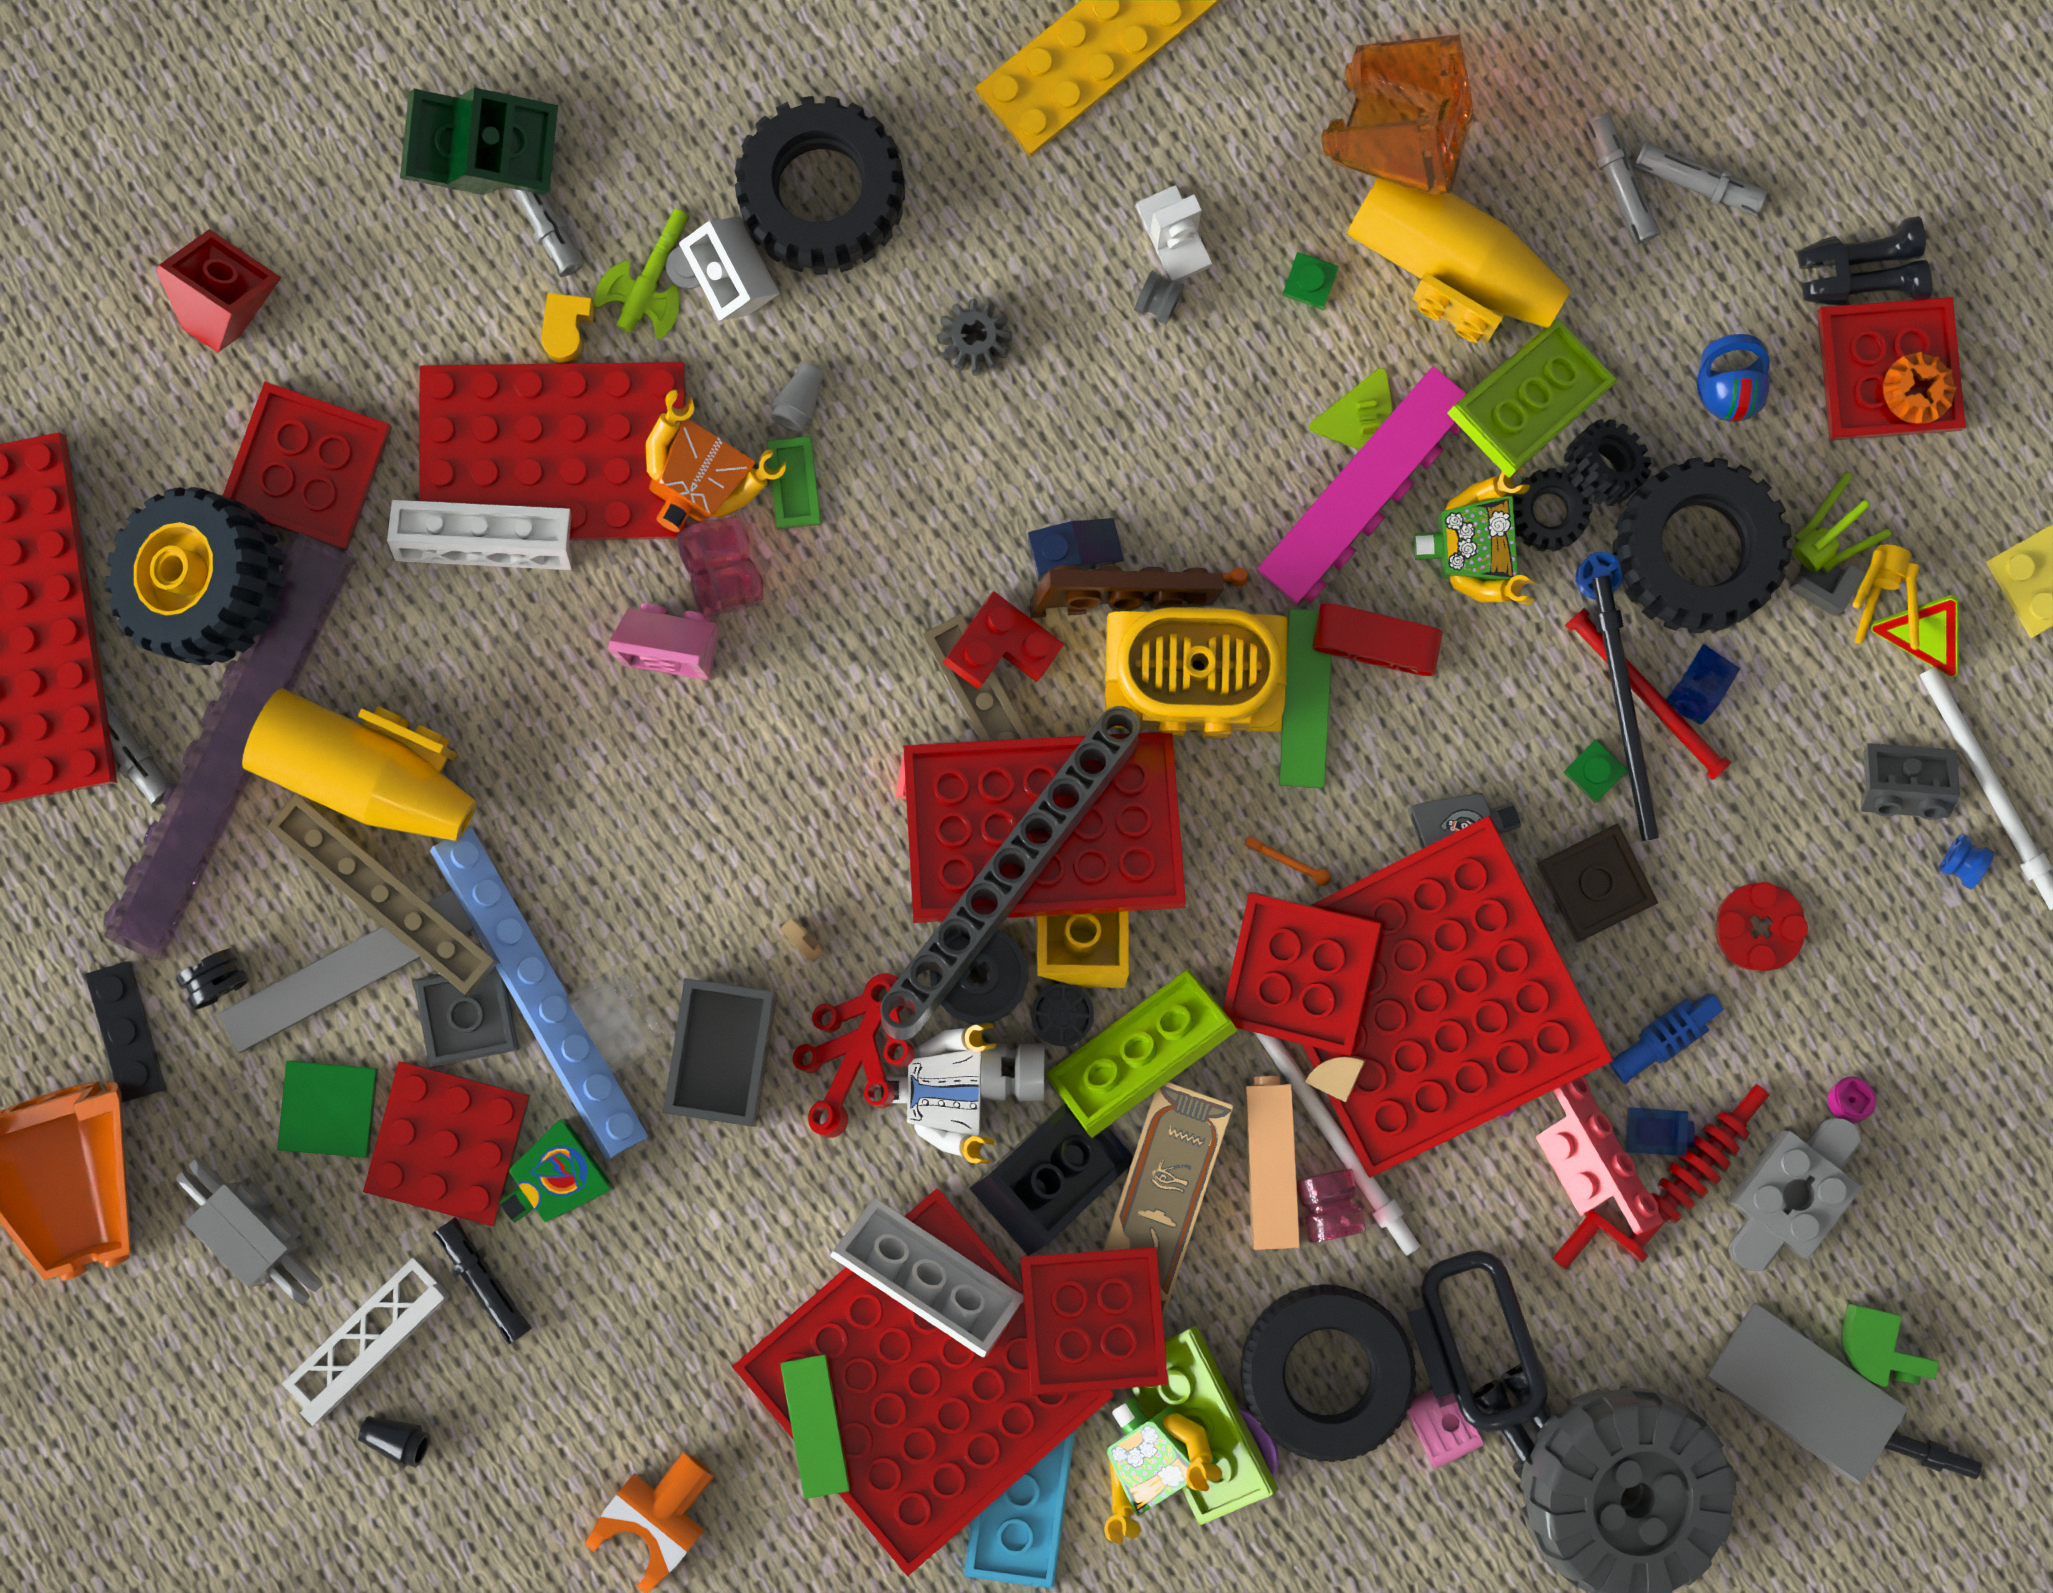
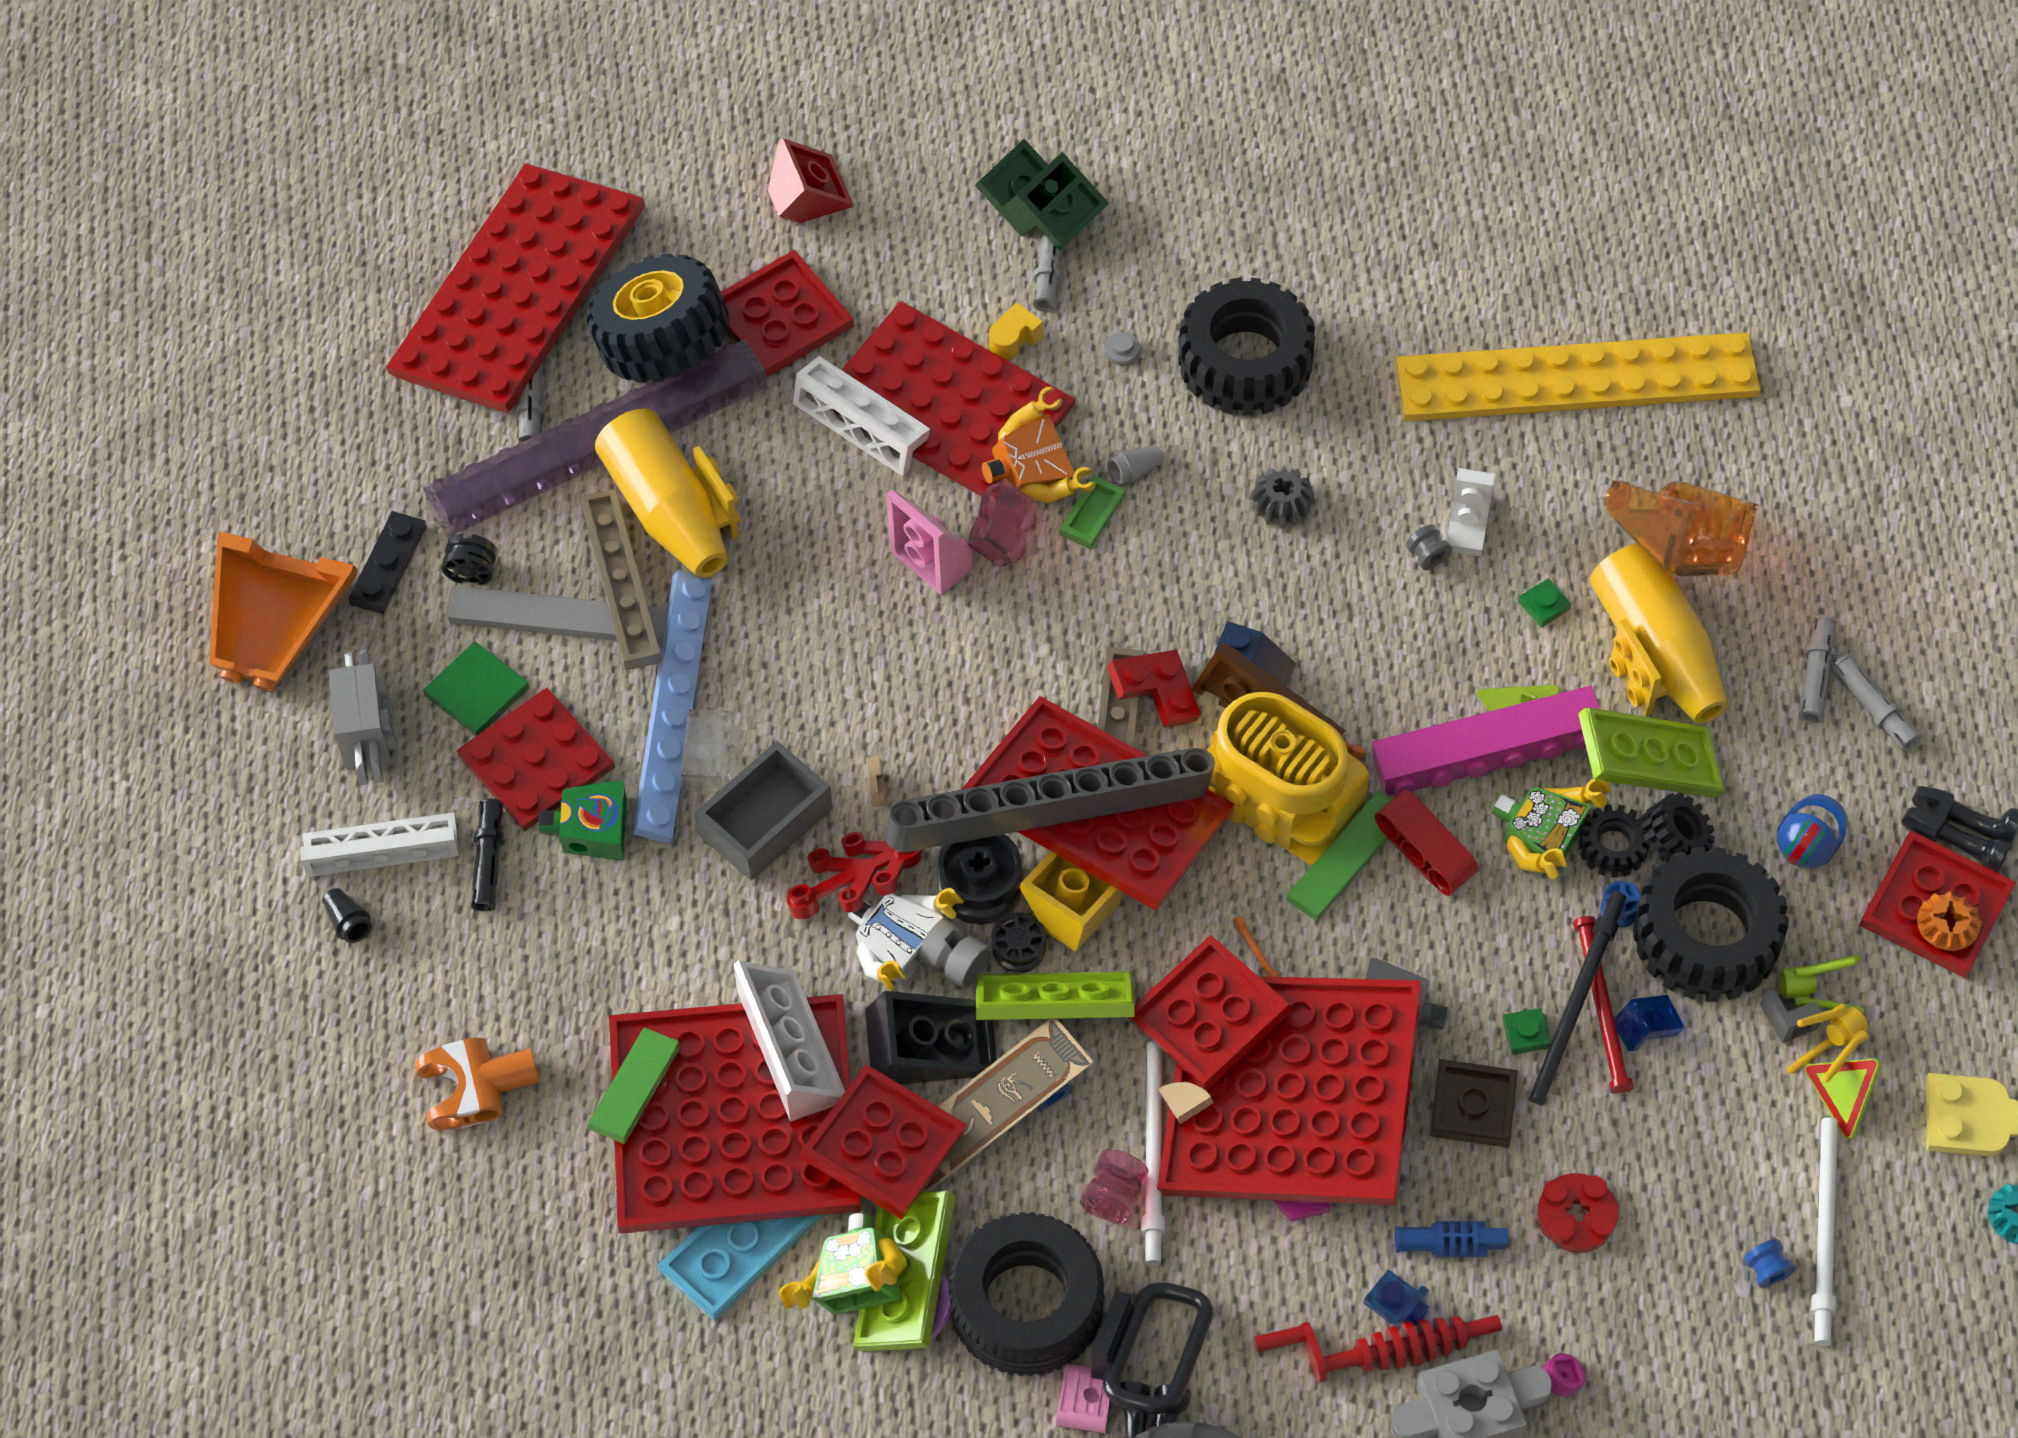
camera: 35 degrees right, 25 degrees down
dark grey tile [413,967,519,1068] -> none
lime piece [593,208,689,340] -> none
white brick [679,217,780,321] -> none
light nougat brick [1244,1076,1300,1250] -> none
coral bracket [1536,1076,1663,1235] -> none
dark grey bracket [1861,743,1960,820] -> none

